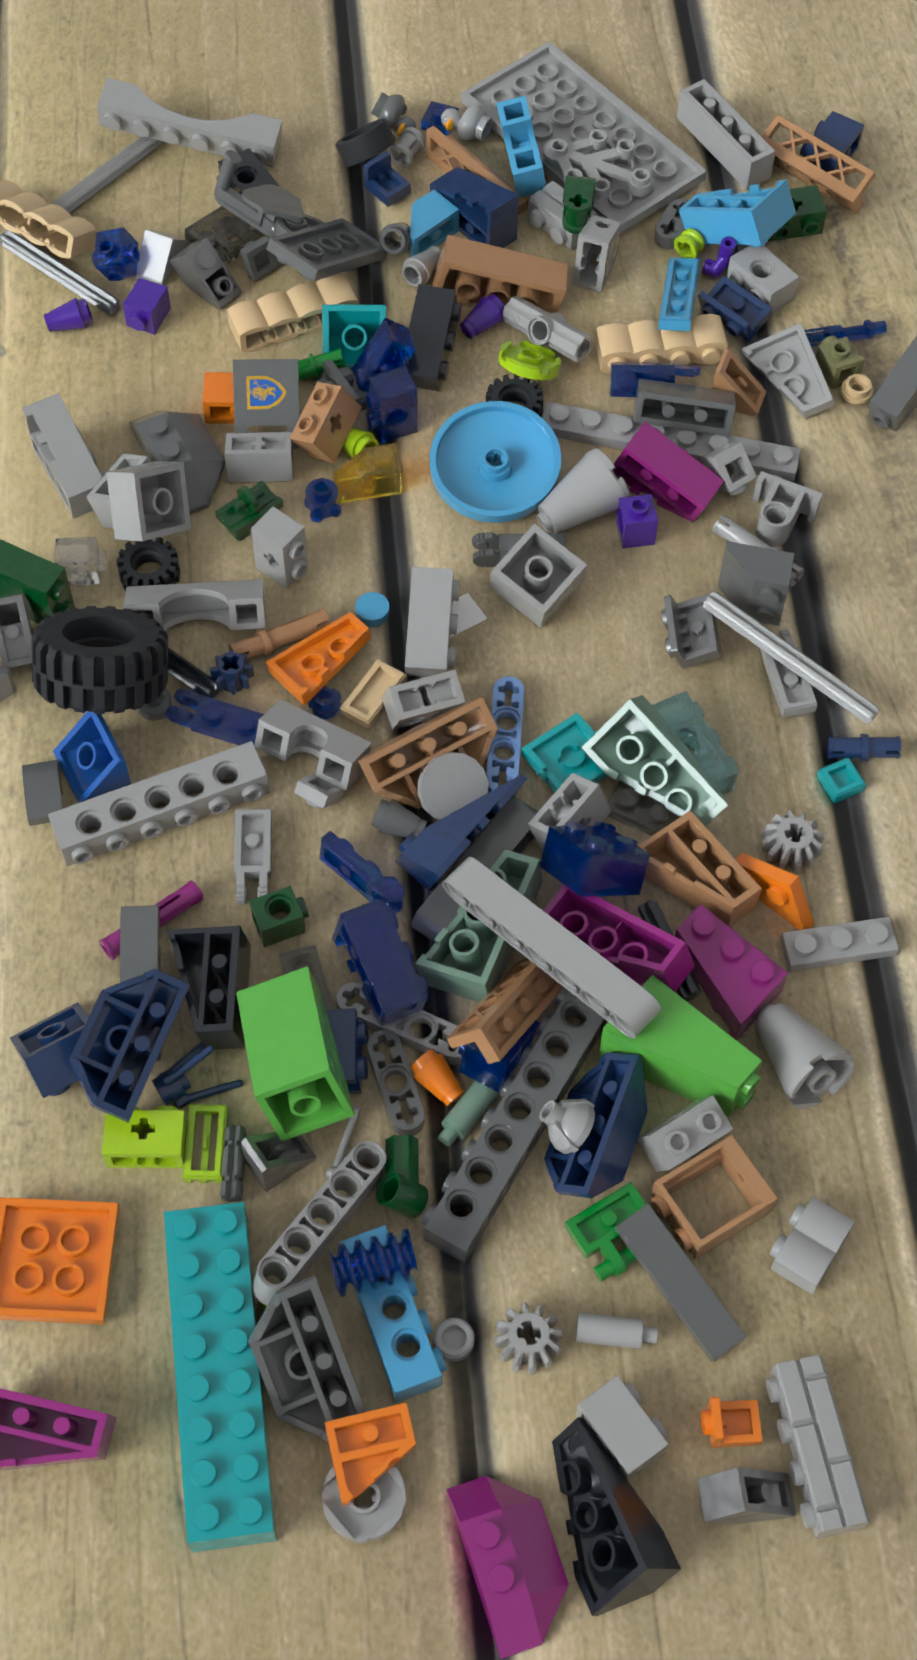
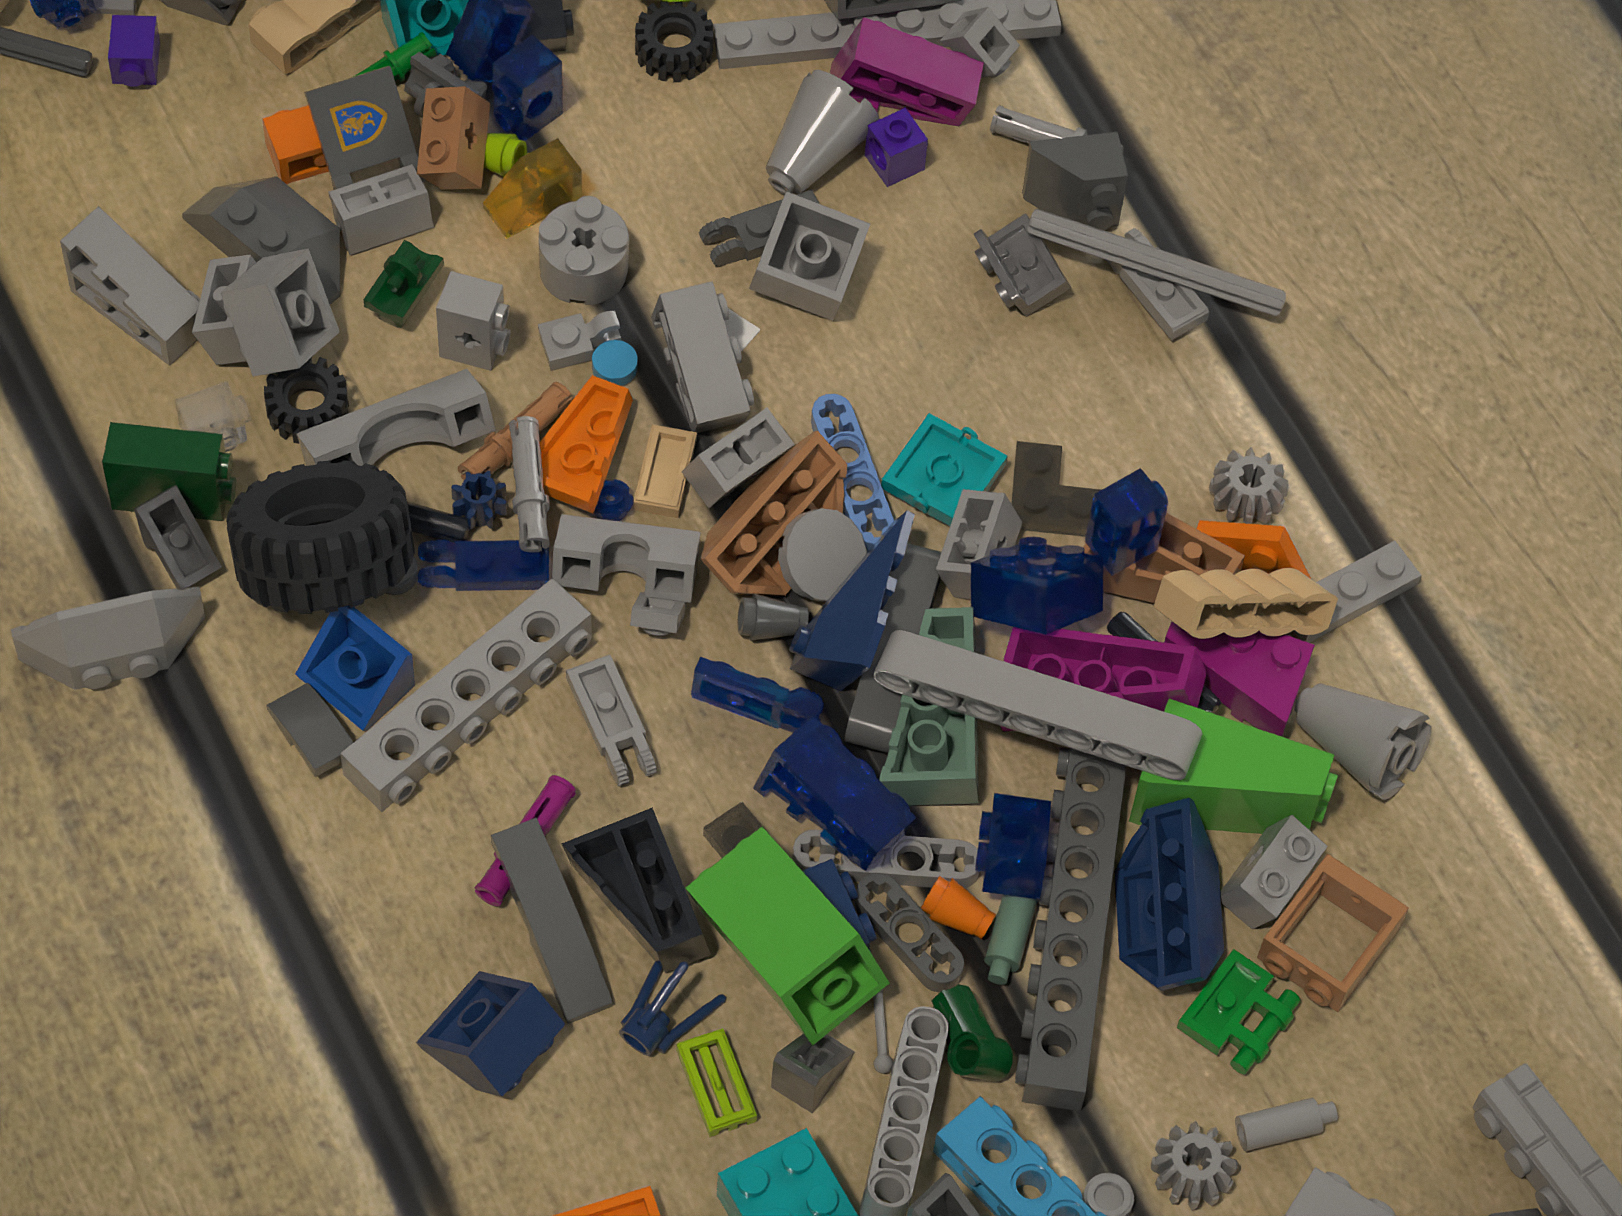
camera: 25 degrees left, 0 degrees up
dark purple cone [44,297,93,332] -> none
dark blue wedge [69,969,190,1123] -> none
lime brick [102,1106,187,1168] -> none
dark grey axle [220,1125,247,1202] -> none
dark green brick [249,886,309,947] -> none
clear blue brick [304,478,342,523] -> none
clear blue piece [328,1228,417,1297] -> none
dark azure dish [430,401,561,523] -> none
medium nougat fence [446,958,563,1064] -> none
light grey piece [539,1099,595,1154] -> none
sand green wedge [582,695,730,827] -> none
dark grey tile [614,1203,746,1362] -> none
clear light blue arch [652,691,739,795] -> none
orange bracket [701,1397,763,1448] -> none
light grey pin [752,471,823,547] -> none
light grey brick [769,1197,855,1295] -> none
teal tile [816,757,867,803] -> none
dark blue pin [827,734,901,762] -> none
none -> light grey pin [509,416,550,552]
none -> light grey brick [538,196,629,305]
none -> light grey plate [538,311,621,371]
none -> clear blue brick [1085,468,1168,576]
none -> tan brick [1154,568,1338,639]

